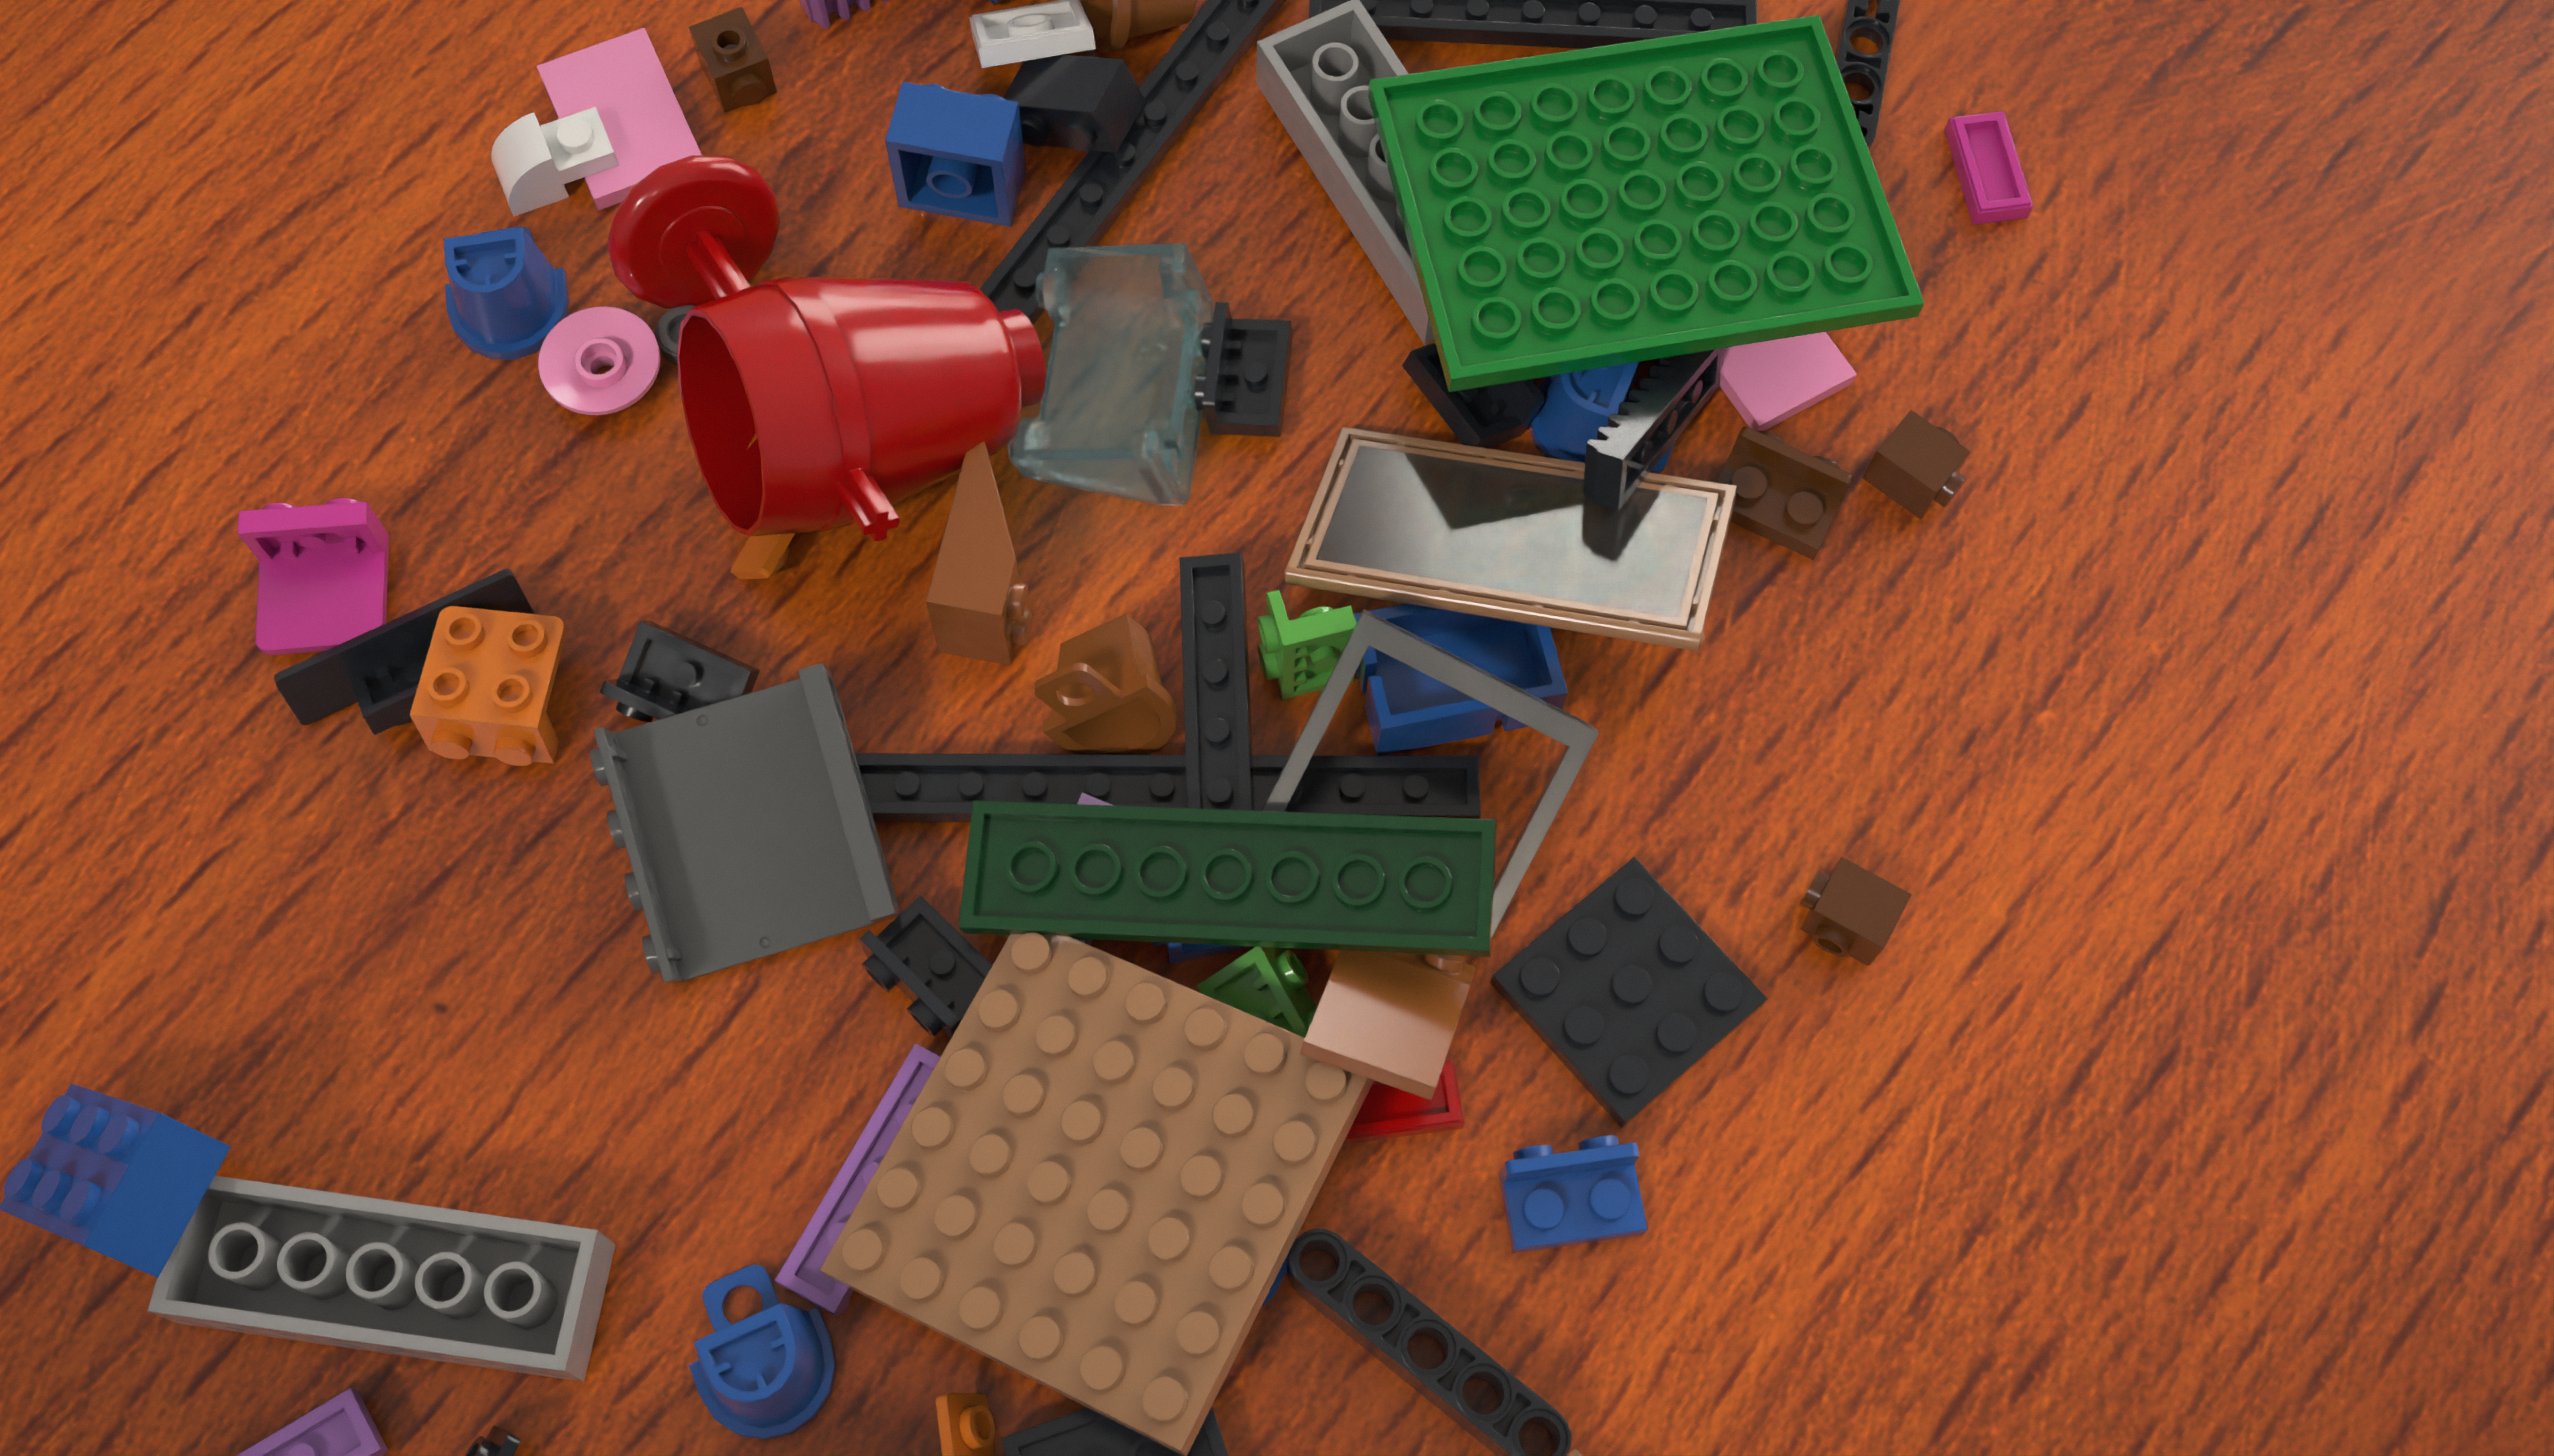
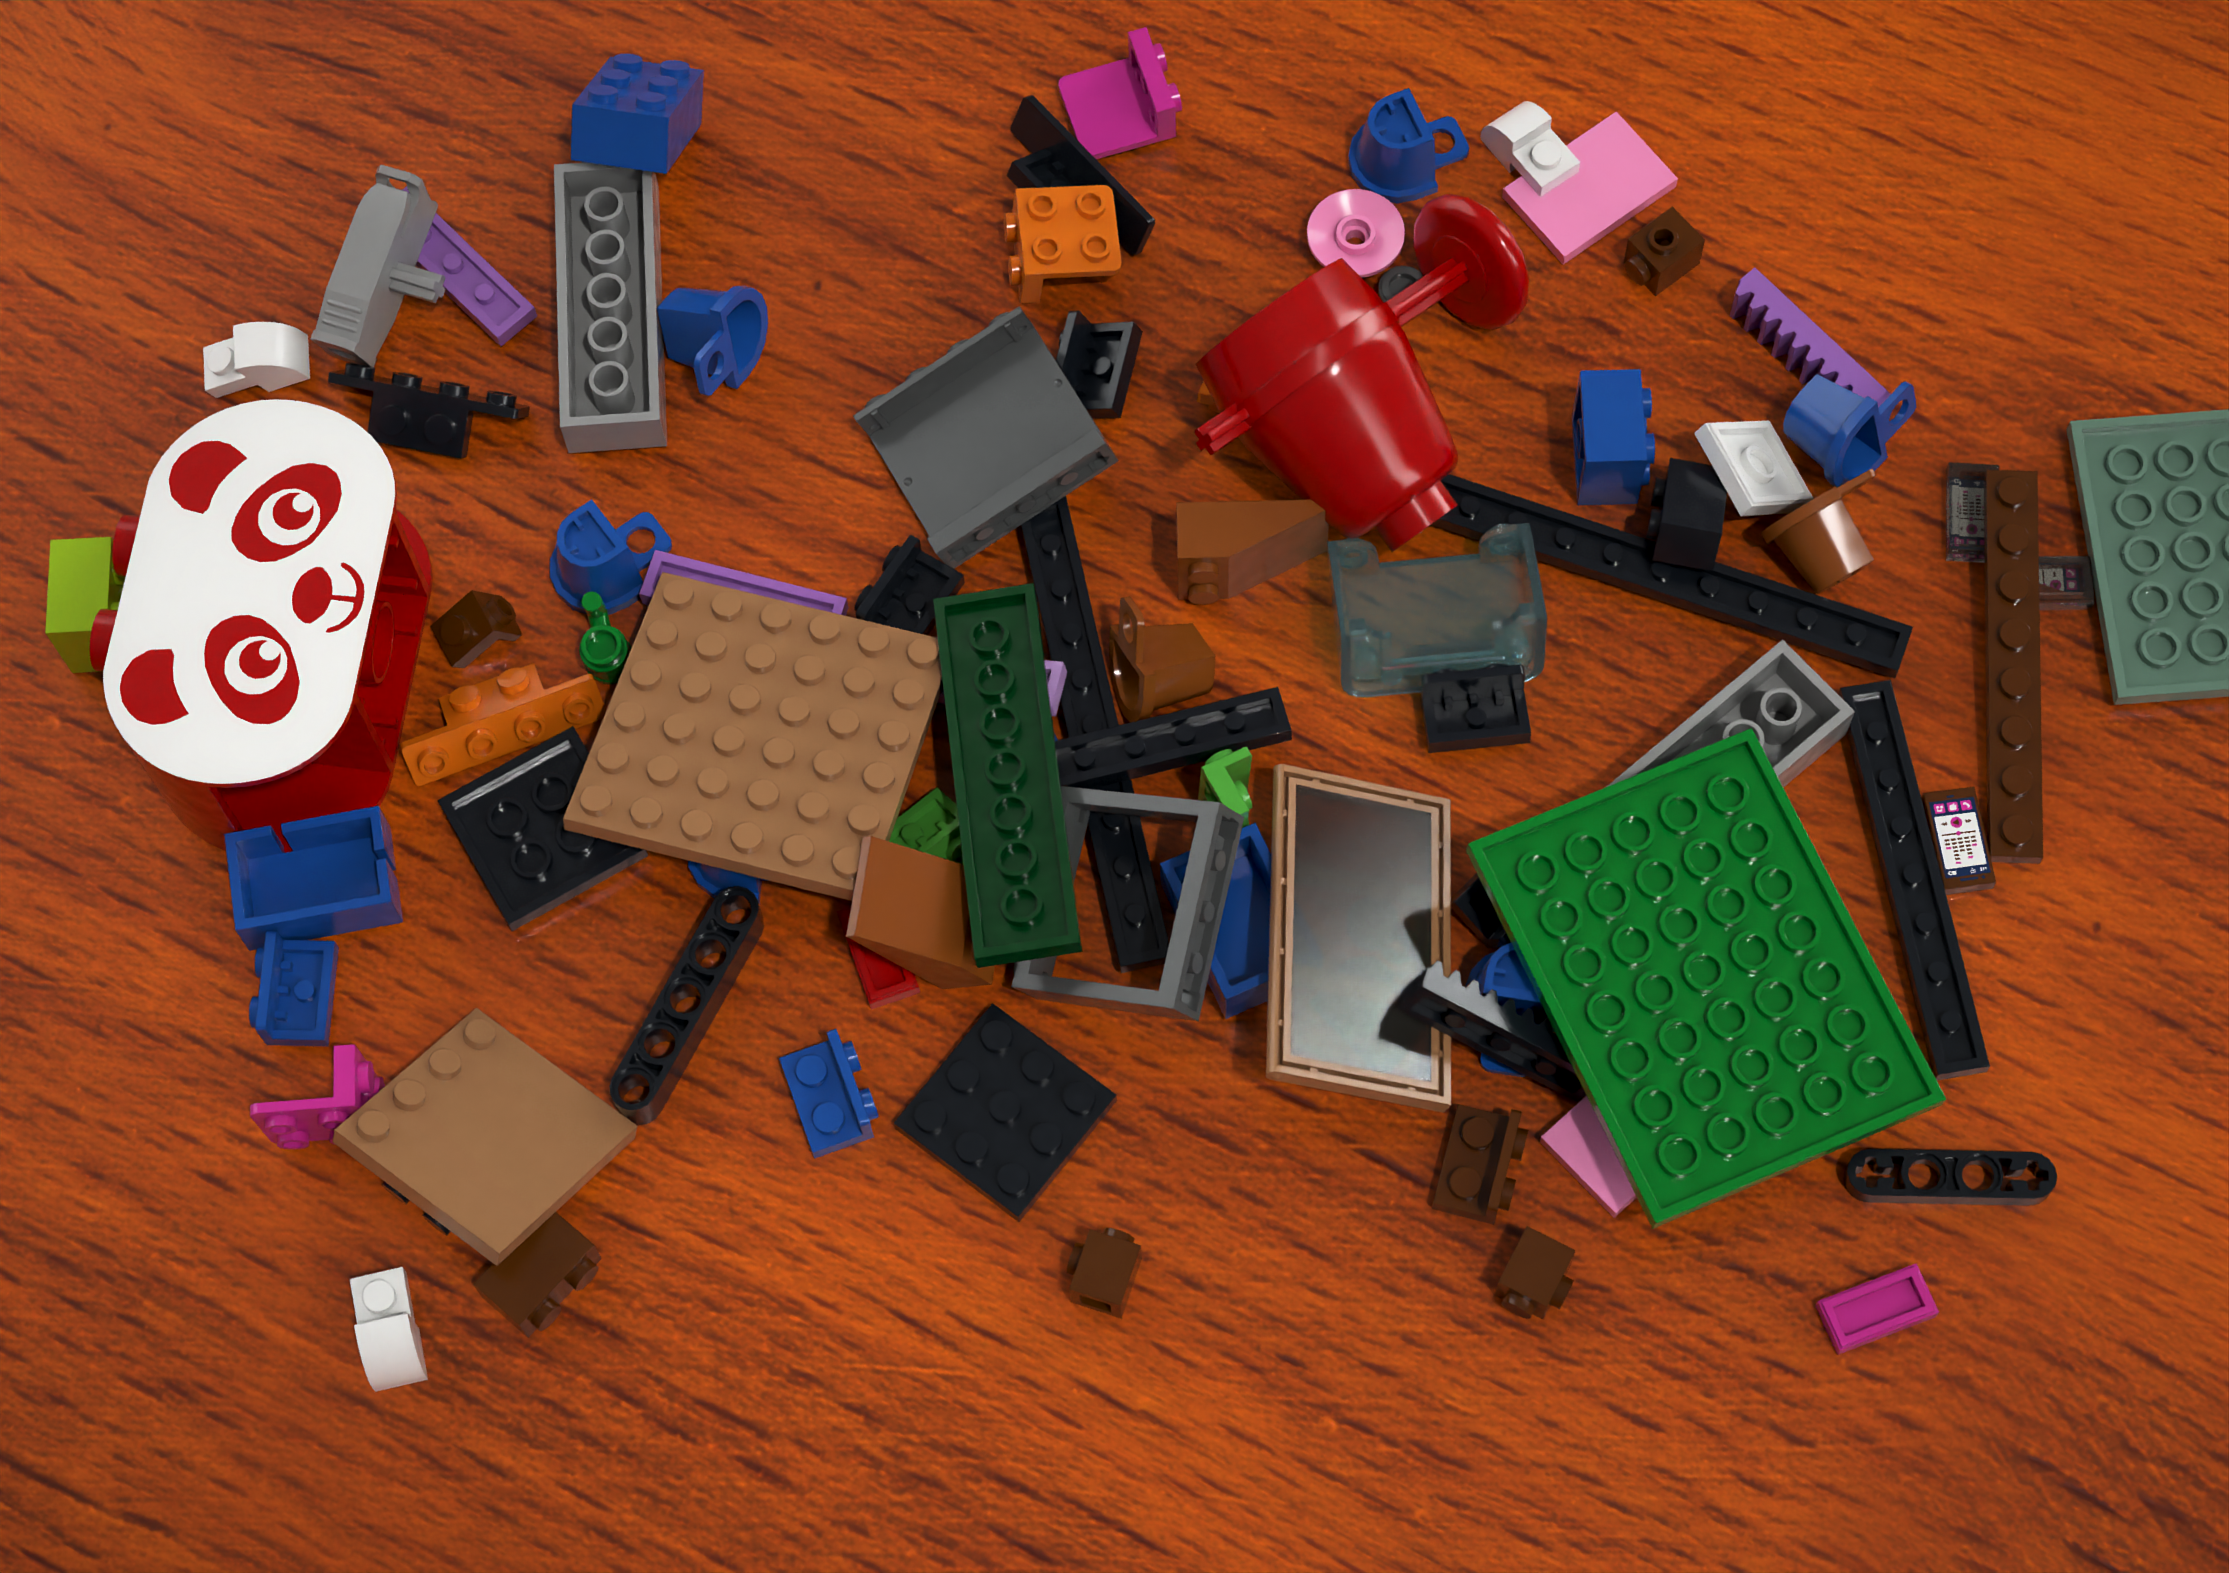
camera: 85 degrees right, 0 degrees up
none -> green piece [579,591,632,685]
none -> blue container [657,285,768,396]

